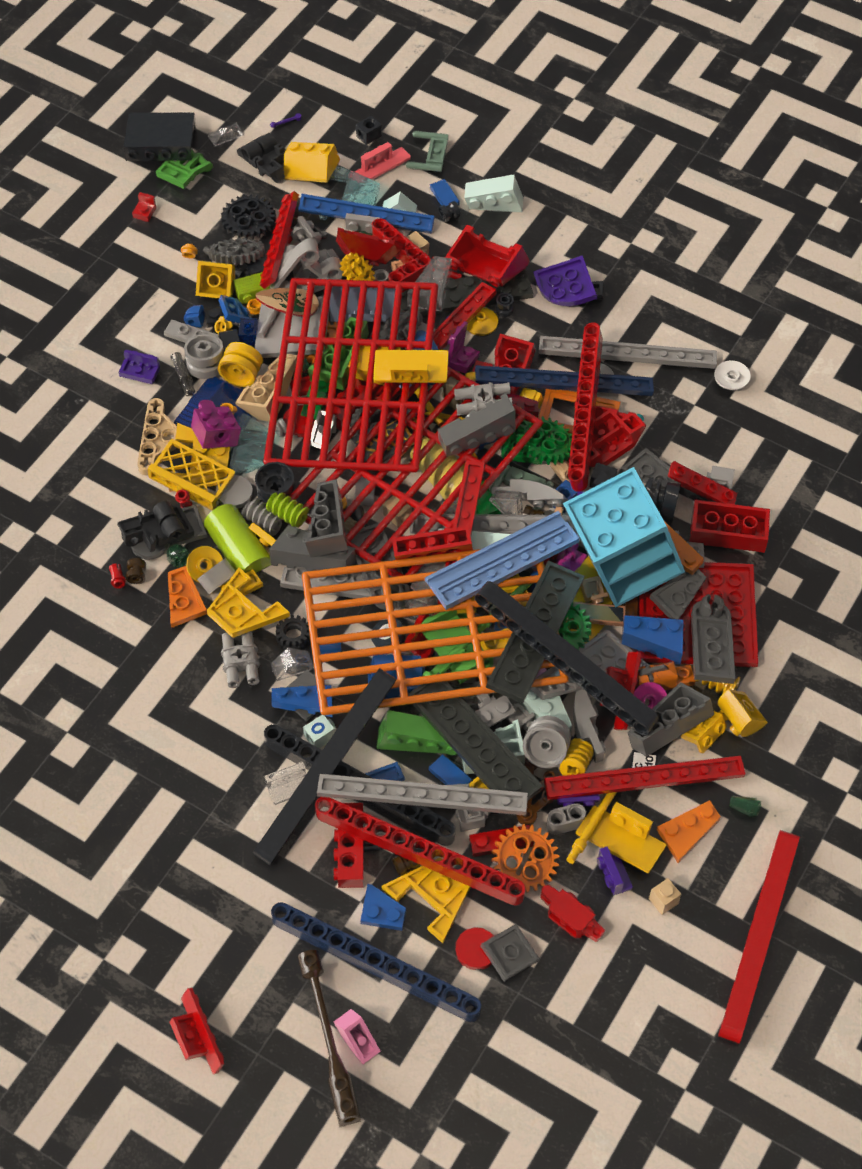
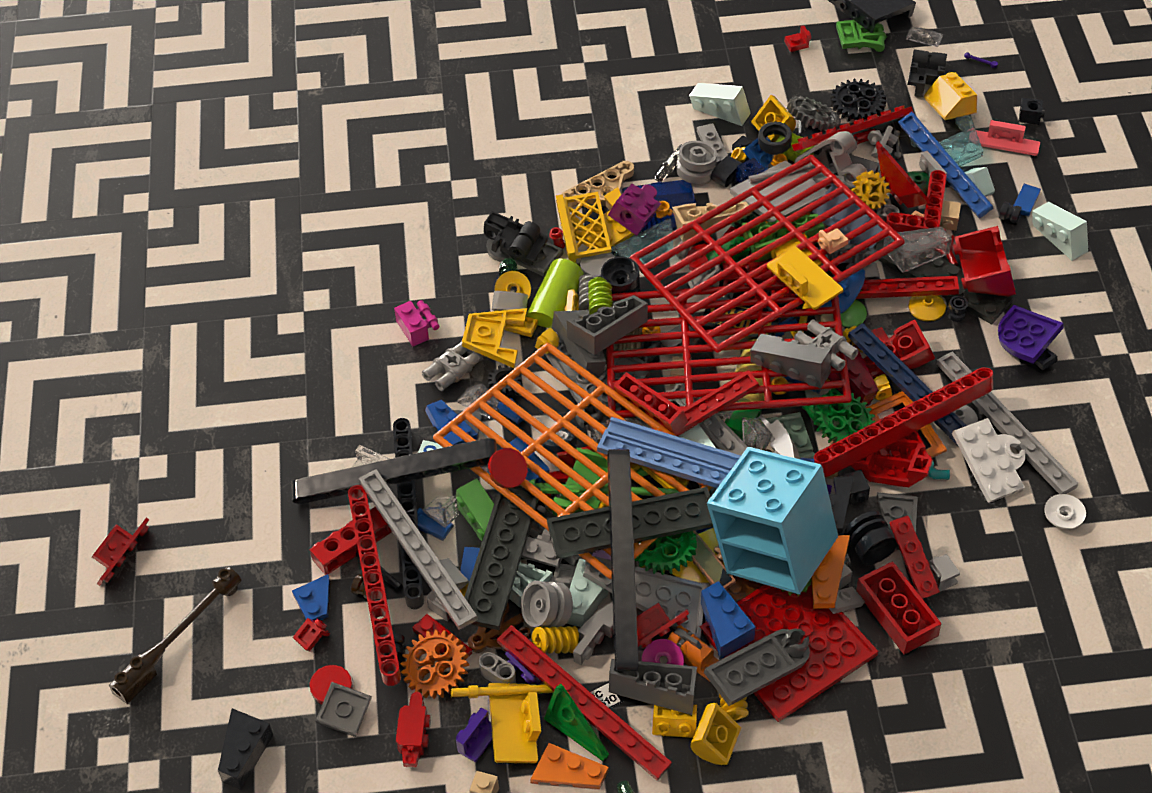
camera: 55 degrees right, 5 degrees down
red pin [109,563,126,589] -> none
dark purple bracket [118,350,160,385] -> none
dark brown wheel [126,558,146,584] -> none
orange wing [168,566,207,628] -> none
light orange plate [181,244,198,259] -> none
blue piece [184,305,205,328] -> none
yellow wheel [217,342,263,387] -> none
shield [256,288,319,317] -> none
dark blue beam [271,902,481,1022] -> none
bright pink slope [334,1009,381,1064] -> none
yellow wing [382,857,471,943] -> none
sand green plate [406,131,449,172] -> none
magenta bracket [448,321,480,374] -> none
dark grey wing [650,569,706,619] -> none
none -> black wedge [218,708,273,790]
none -> red bracket [292,618,330,652]
none -> dark pink brick [394,300,440,347]
none -> clear slope [423,496,459,528]
none -> red tile [488,448,528,489]
none -> yellow piece [535,328,559,354]
none -> green wing [544,684,609,761]
none -> light aqua wedge [689,83,751,126]
none -> black tyre [758,122,792,155]
none -> light nougat bracket [818,228,848,254]
none -> white plate [952,418,1025,503]

